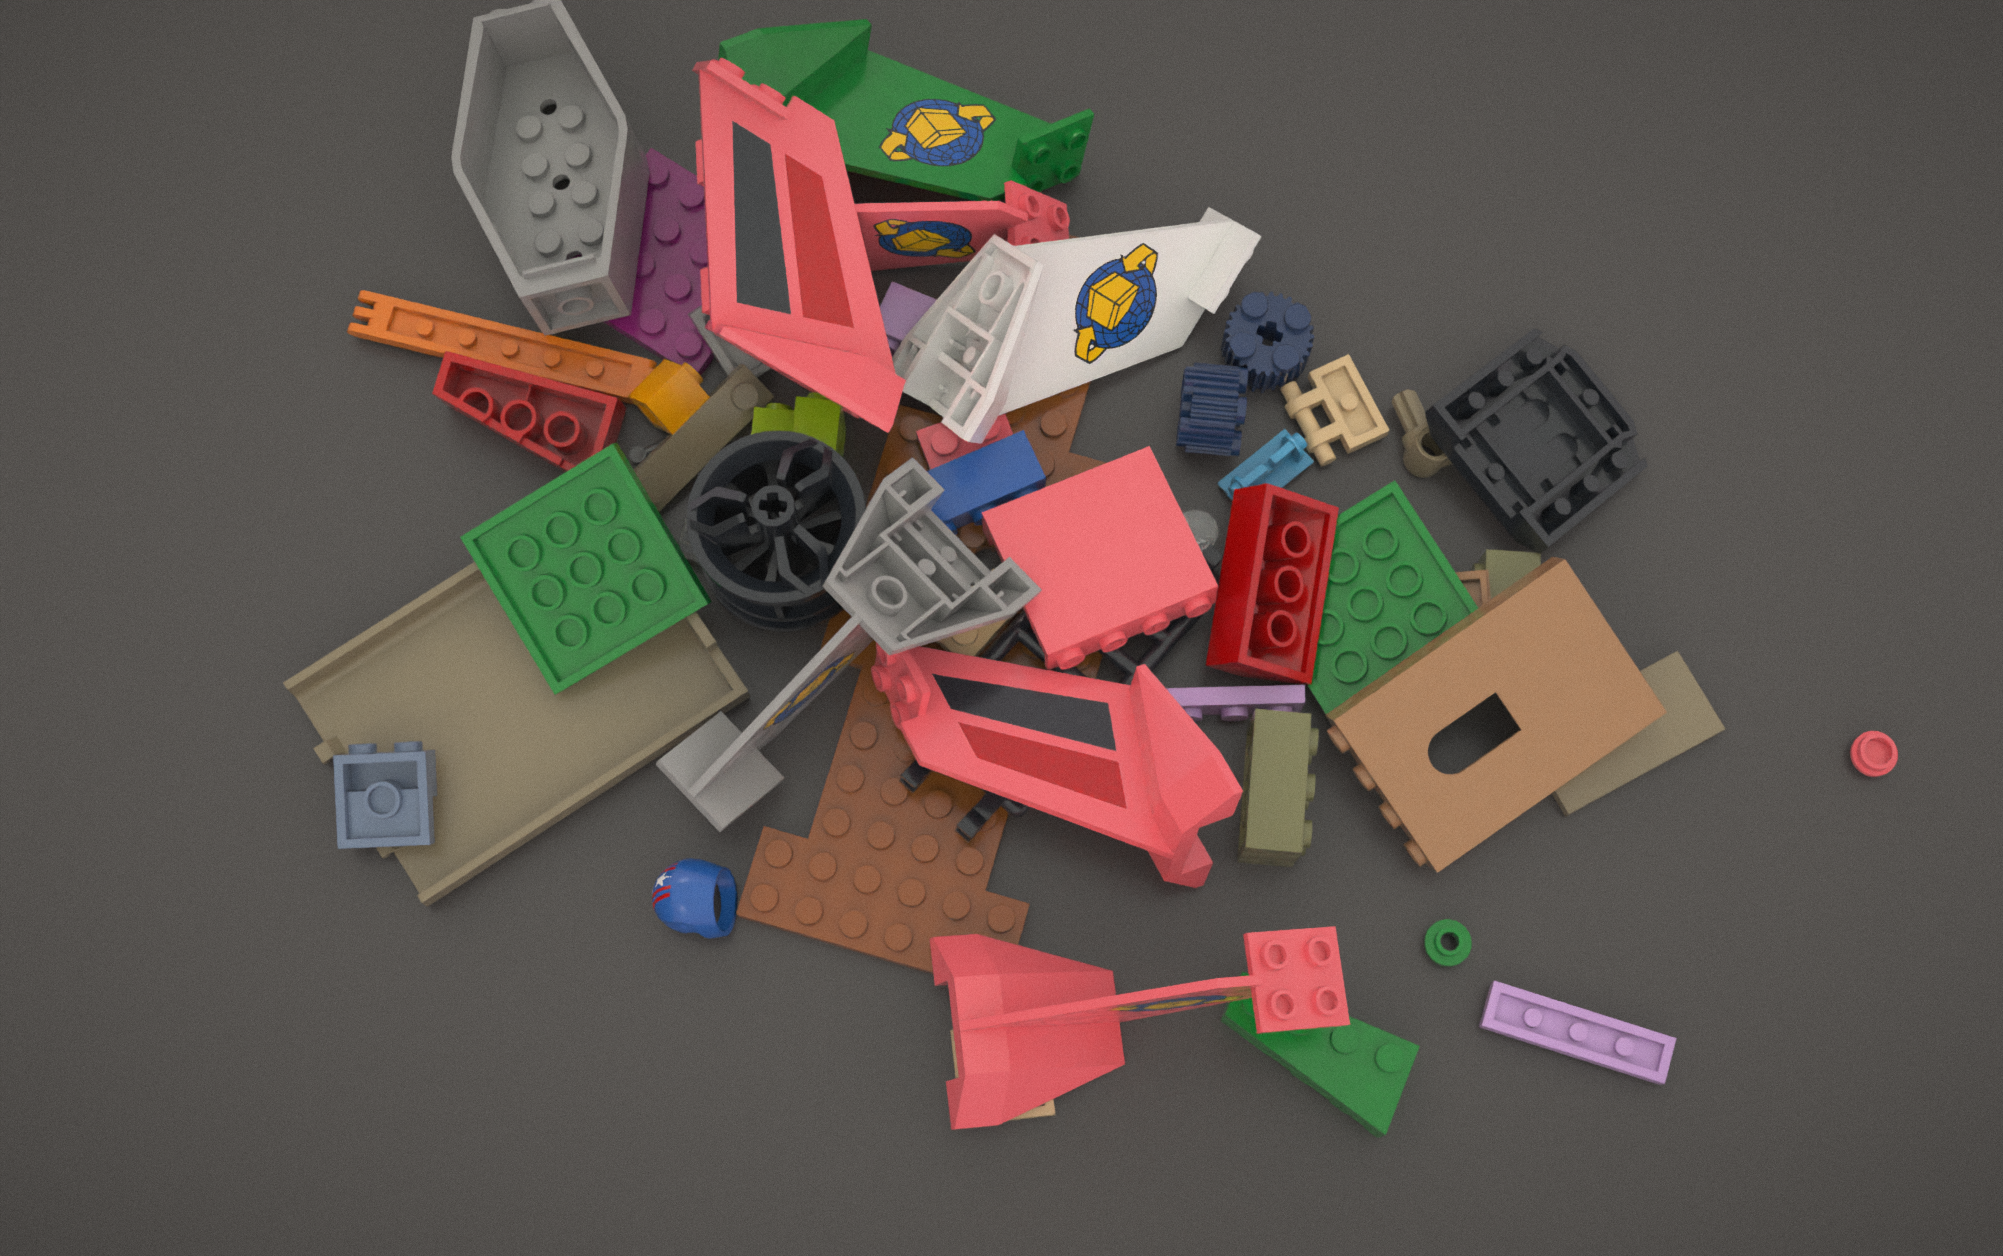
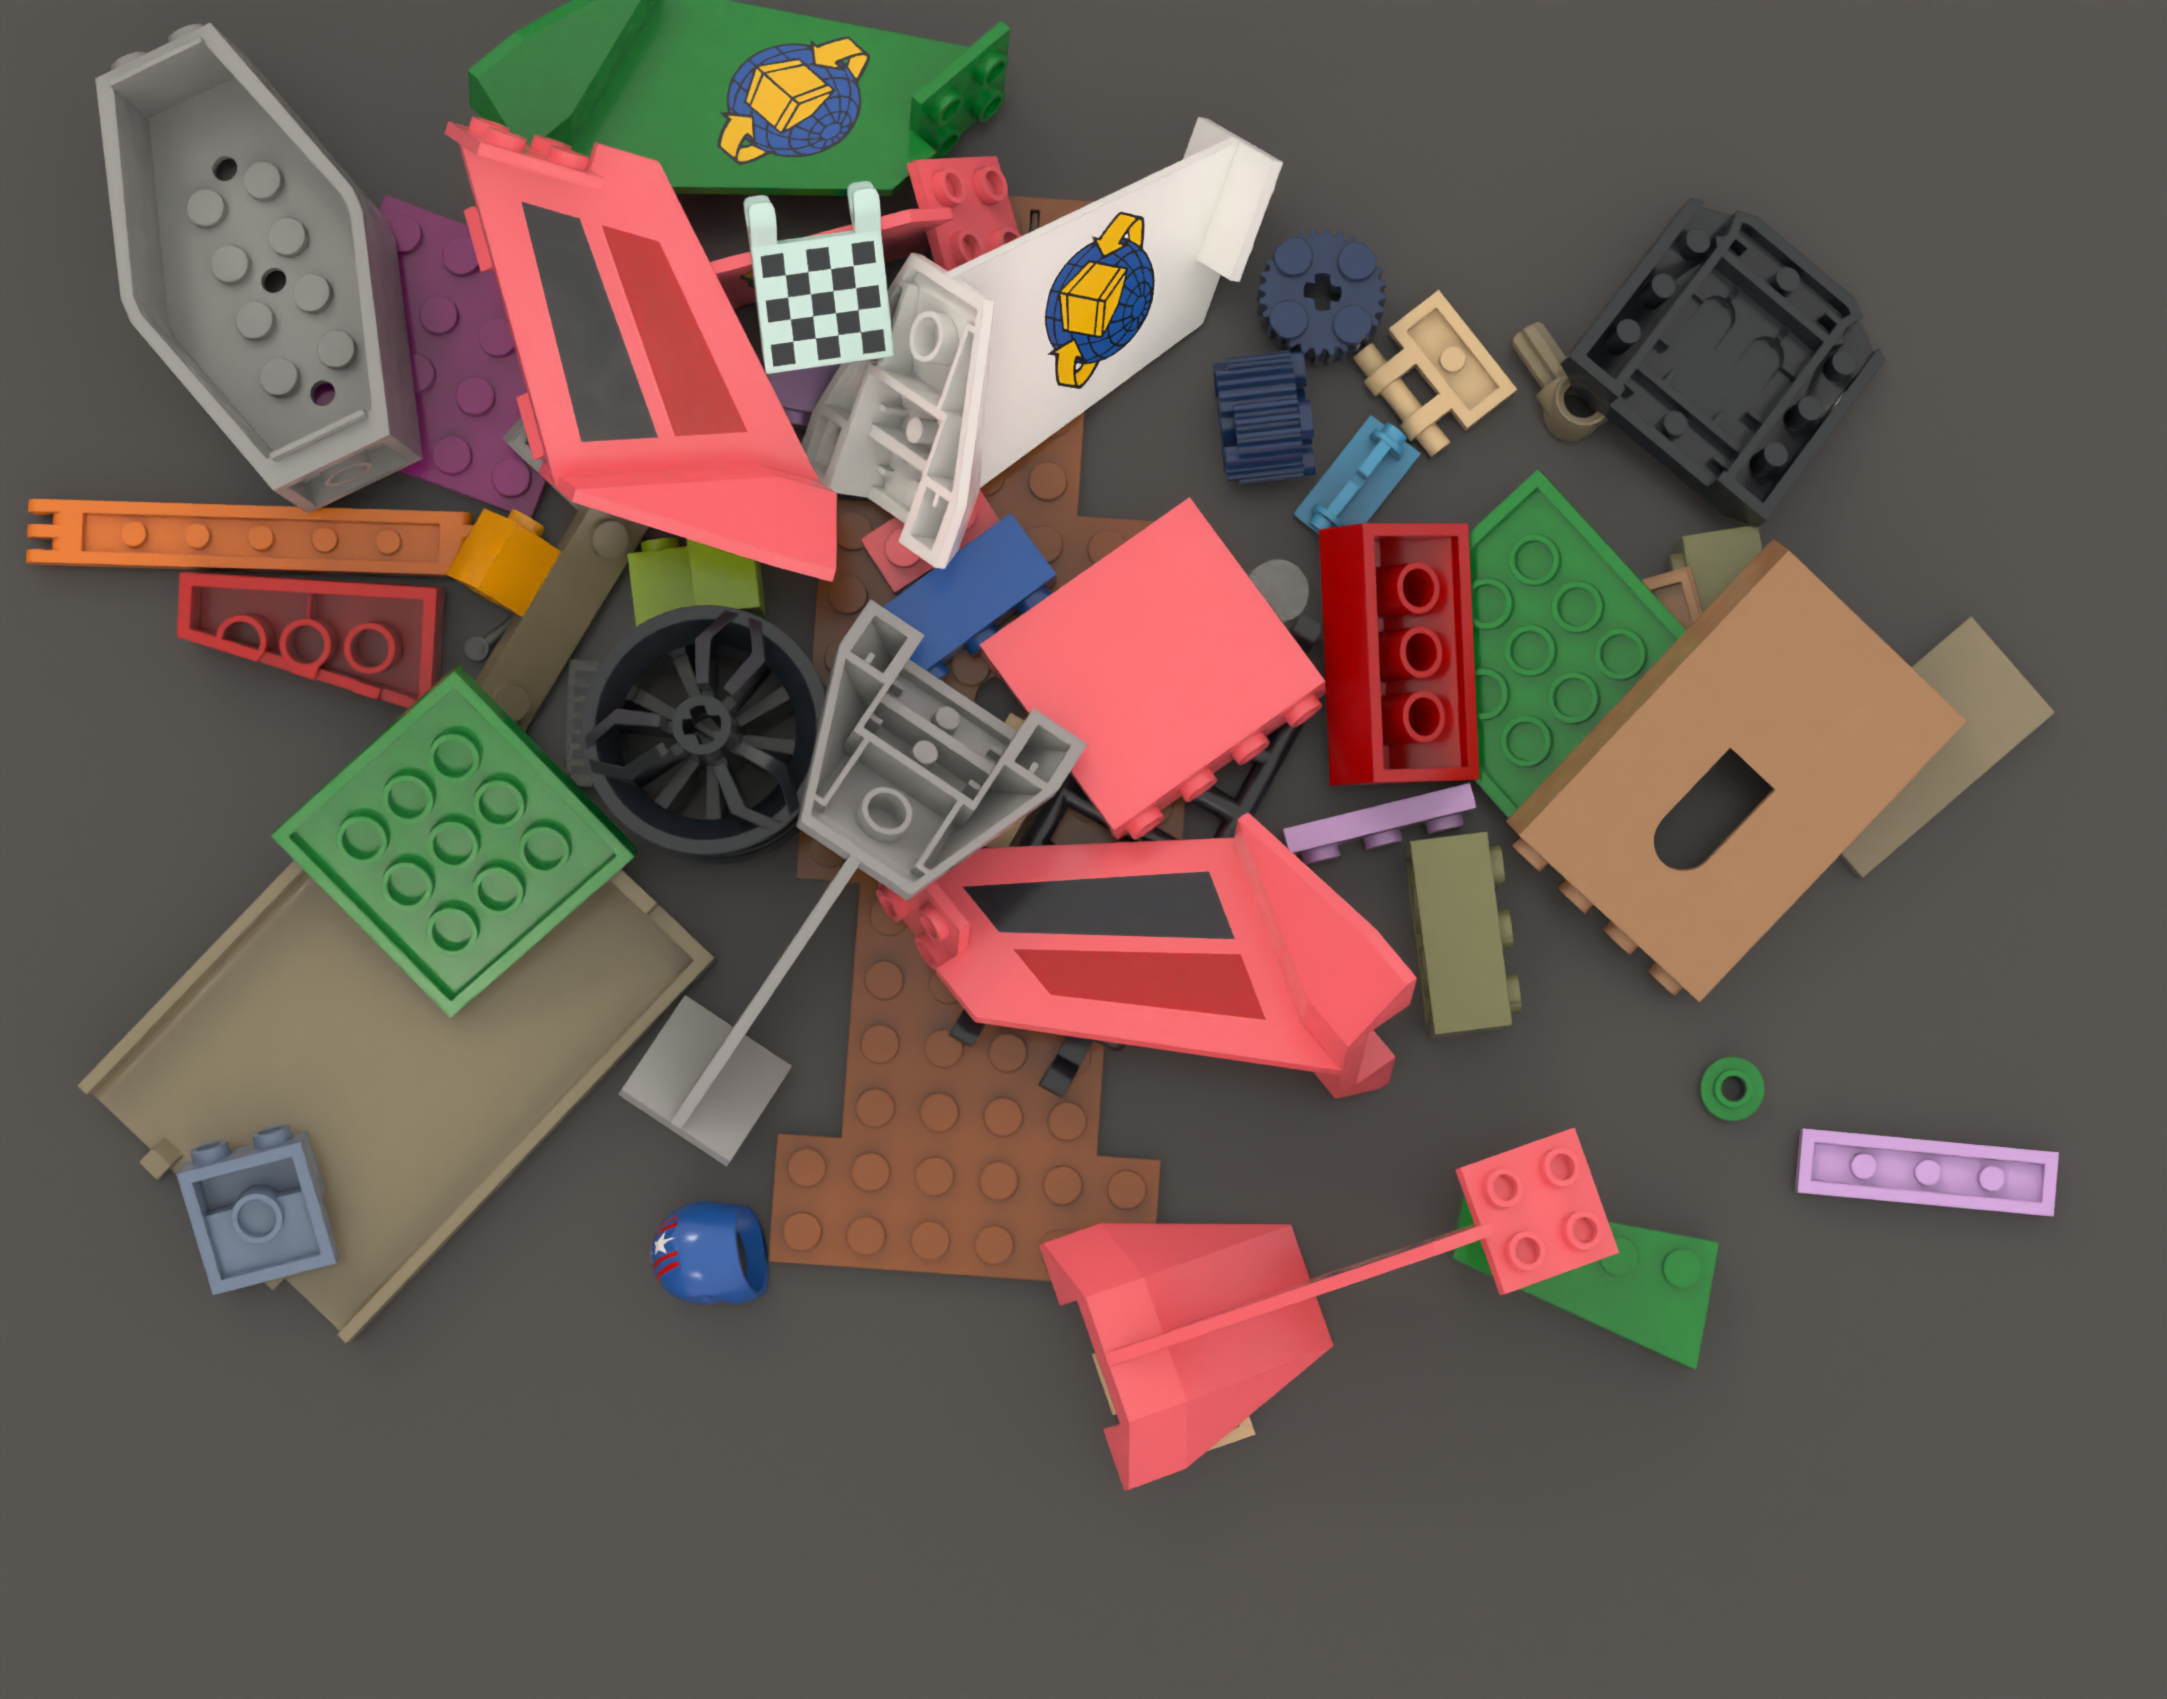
camera: 10 degrees left, 10 degrees up
none -> light aqua flag [743,181,894,374]

